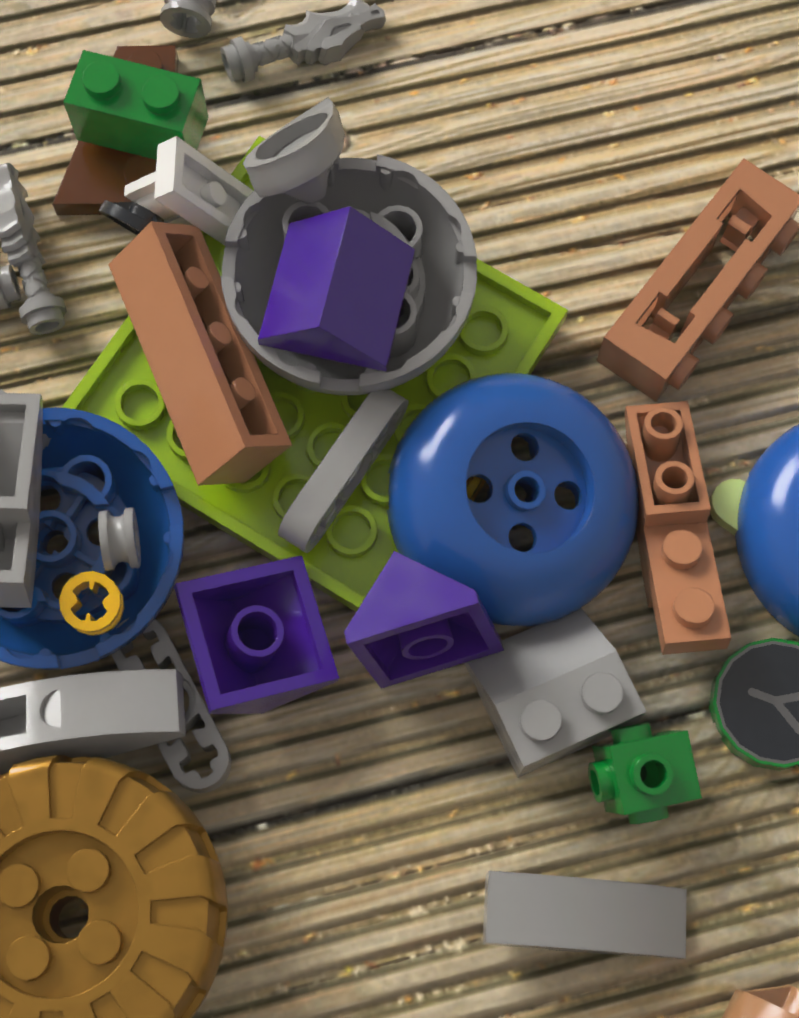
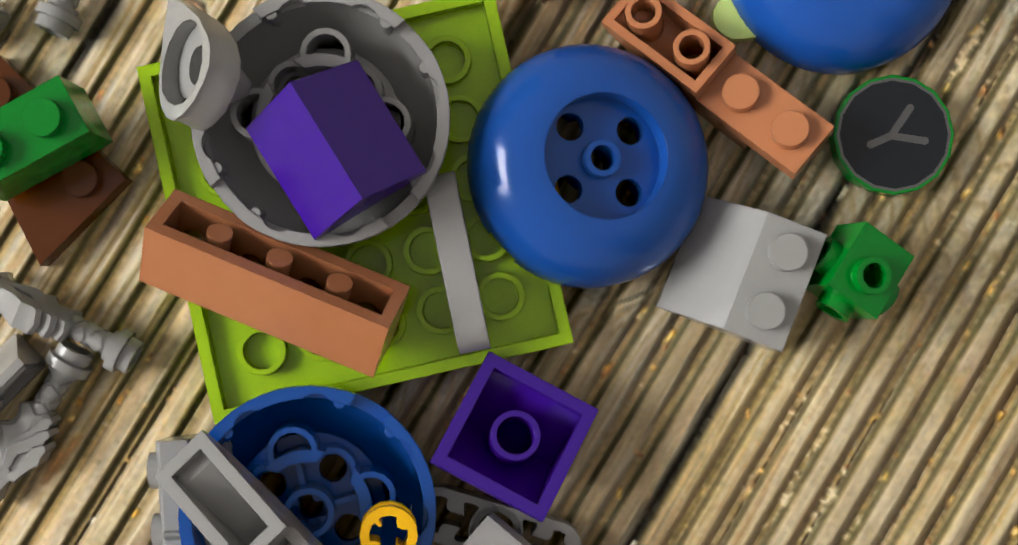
camera: 45 degrees left, 15 degrees up
light grey bush [98,507,141,571] -> none
white piece [99,136,253,245] -> none
dark purple slope [344,551,504,689] -> none
light grey slope [482,871,687,959] -> none

